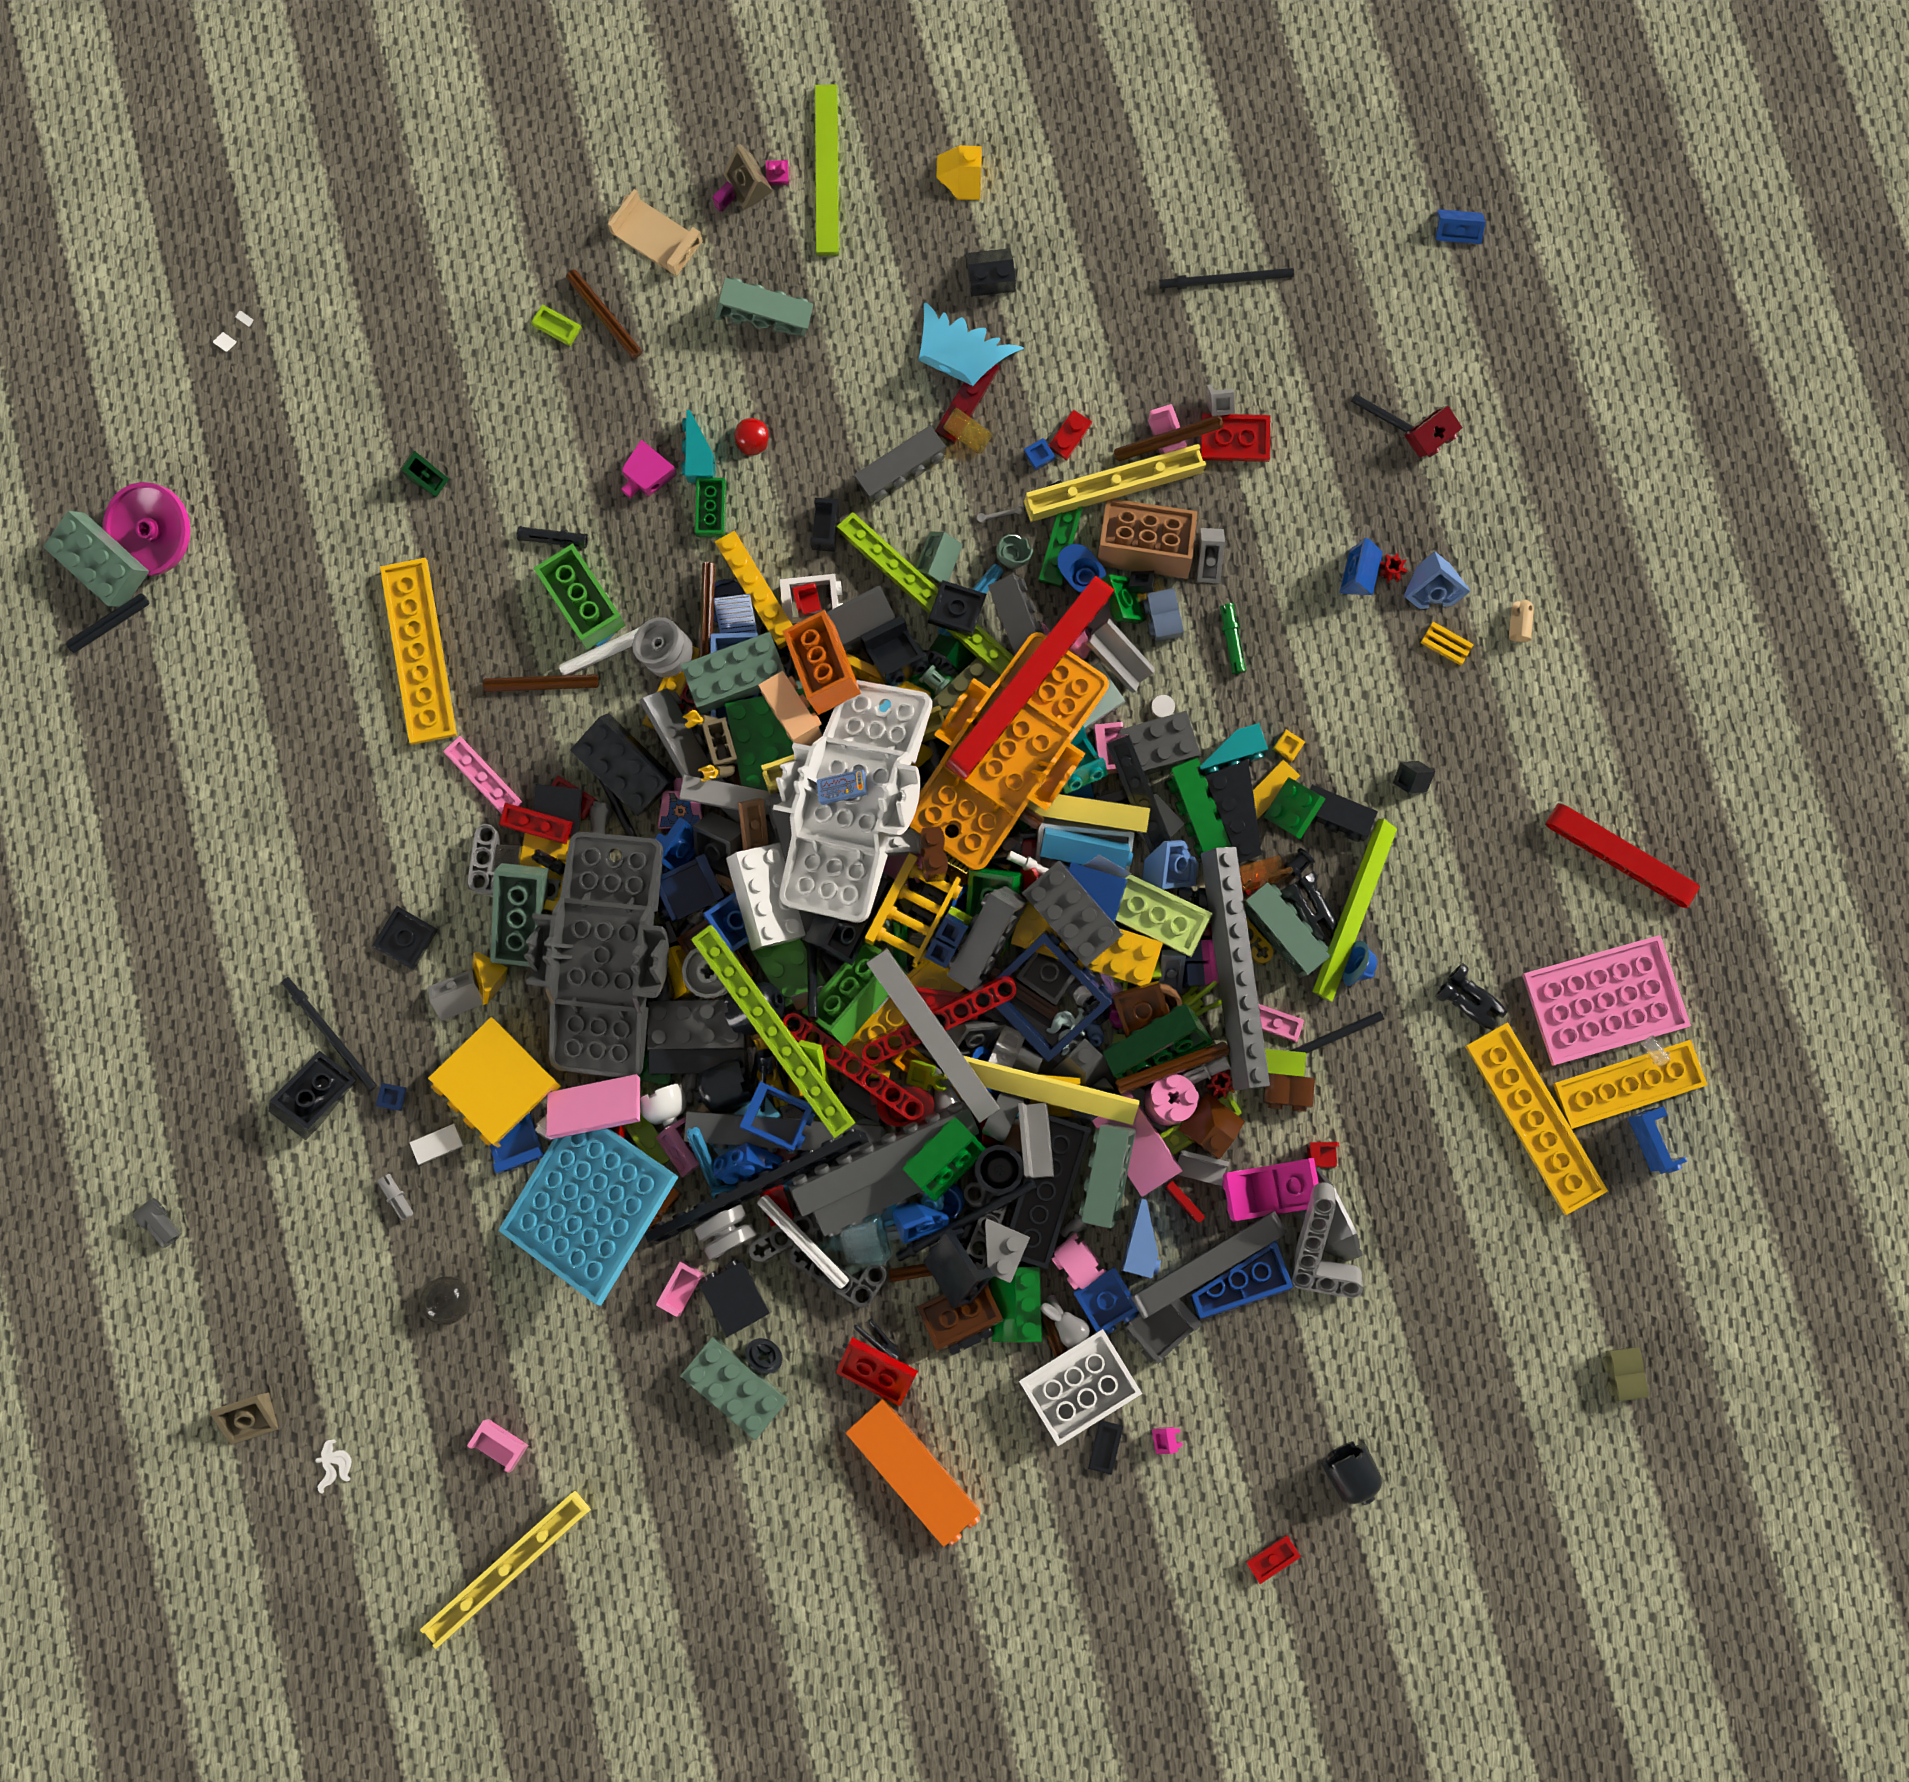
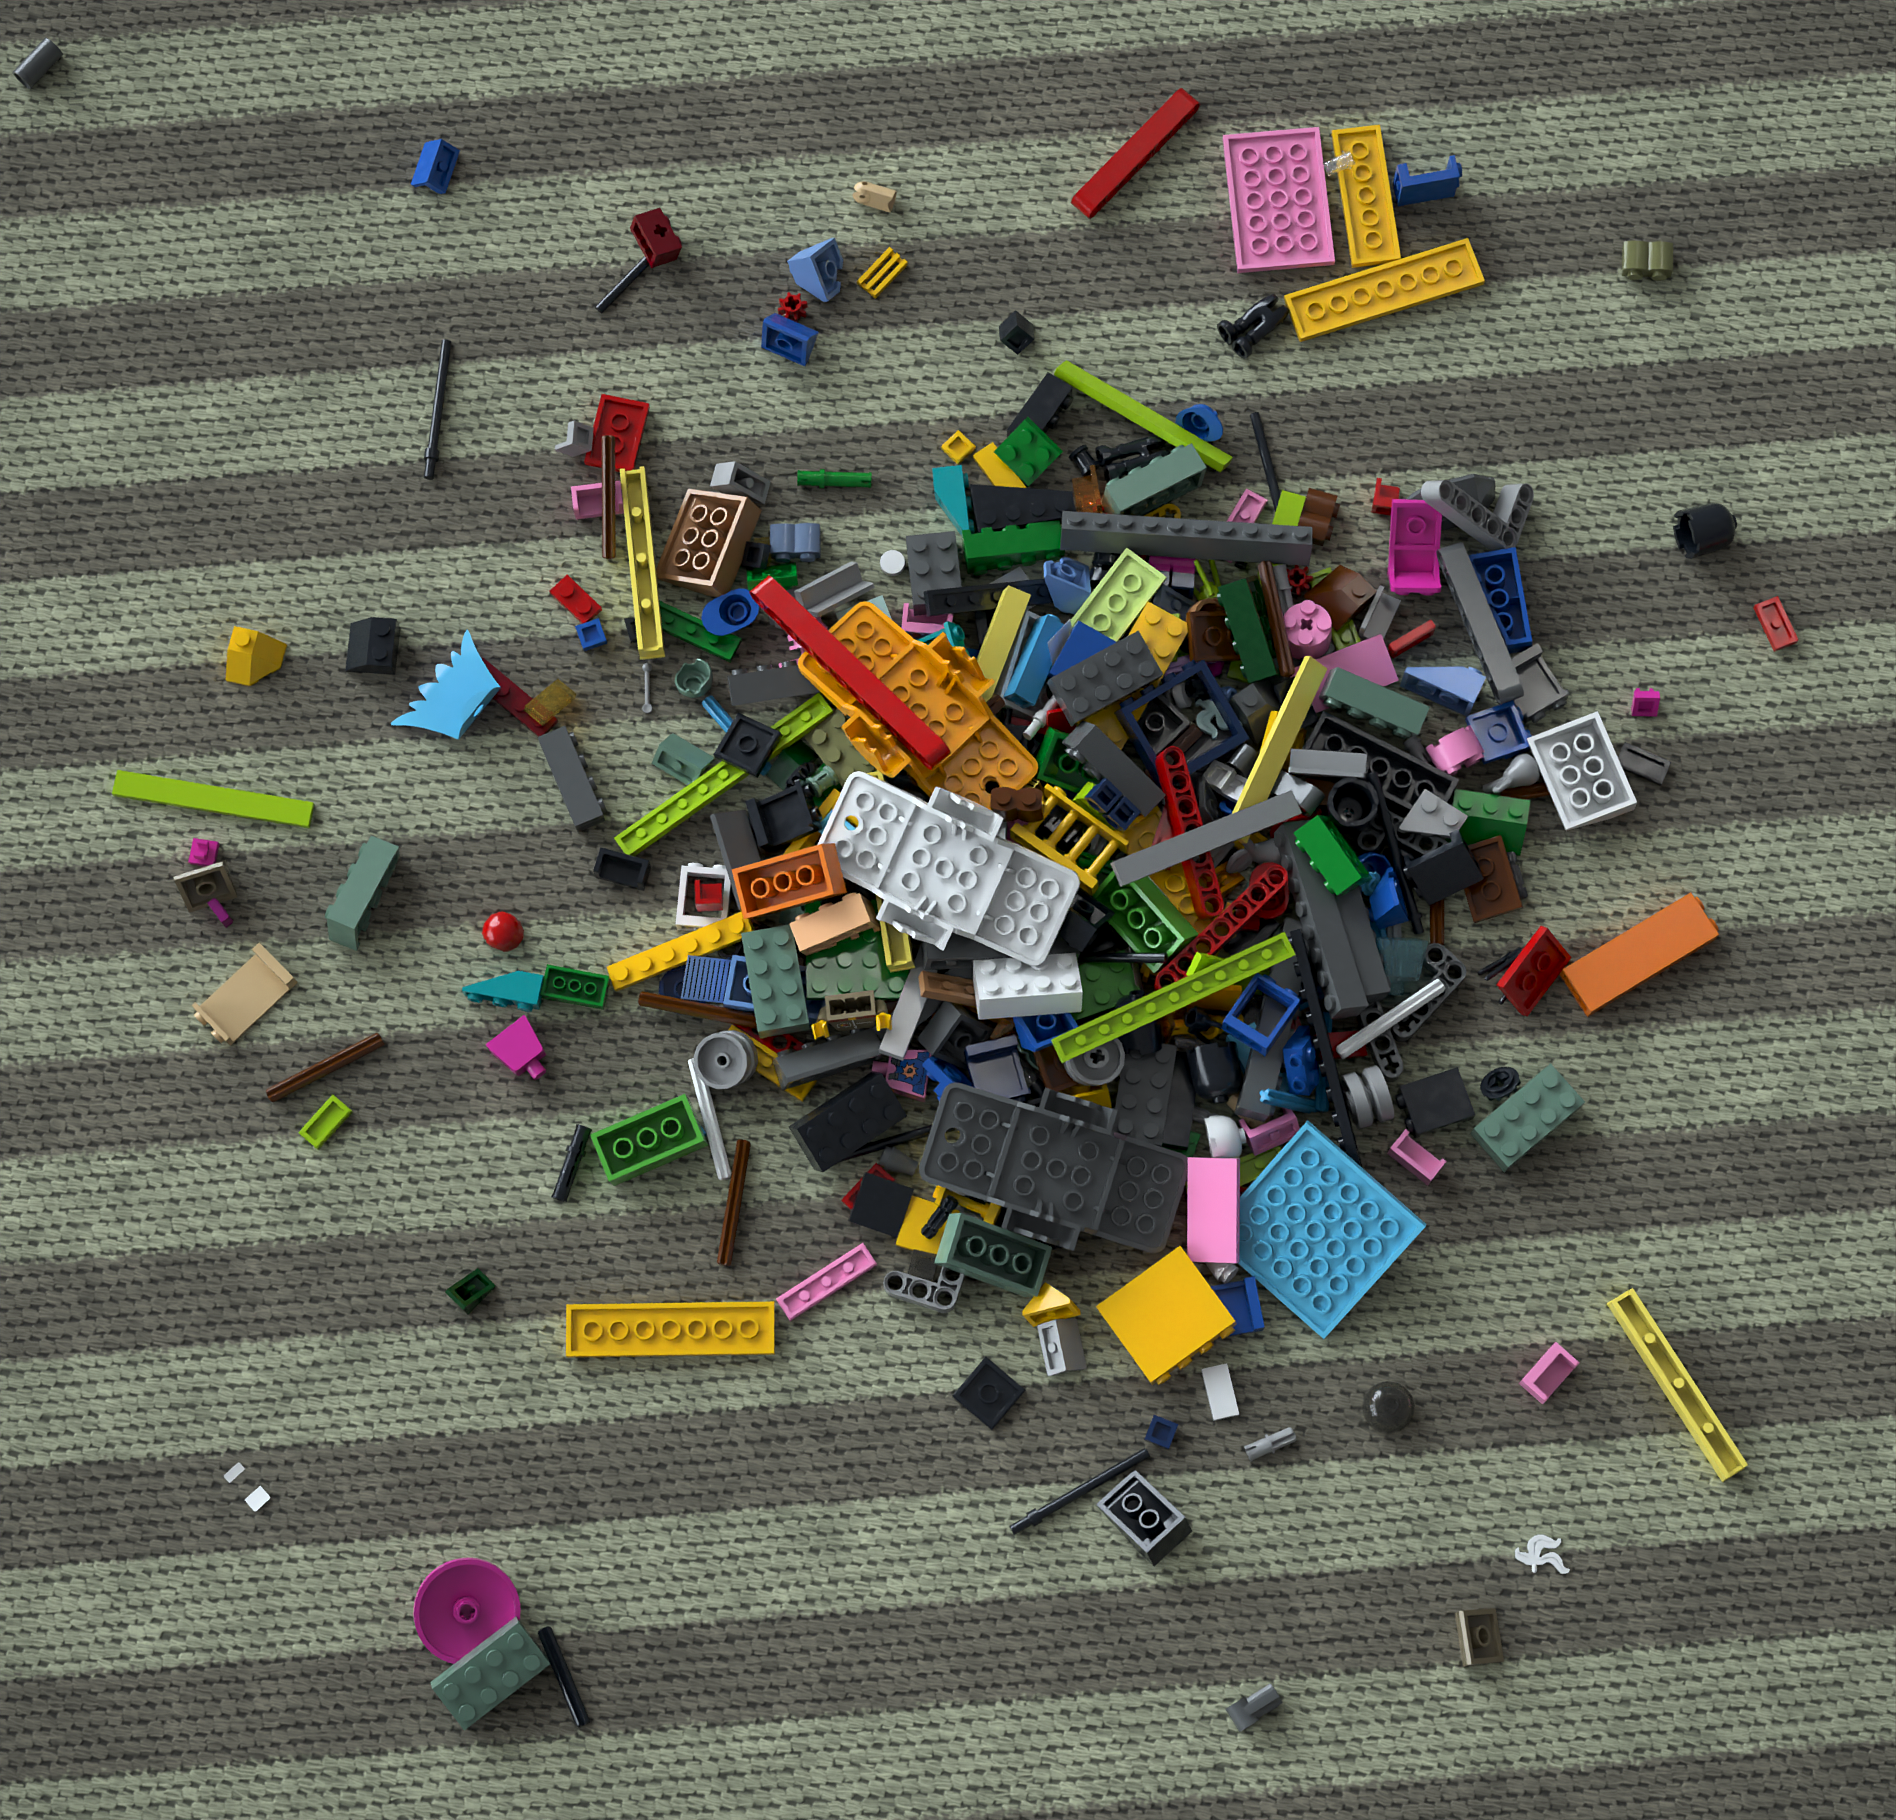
camera: 80 degrees left, 5 degrees down
red tile [499,803,573,845] -> none
medium blue tile [817,769,868,805] -> none
lime plate [906,1059,948,1091] -> none

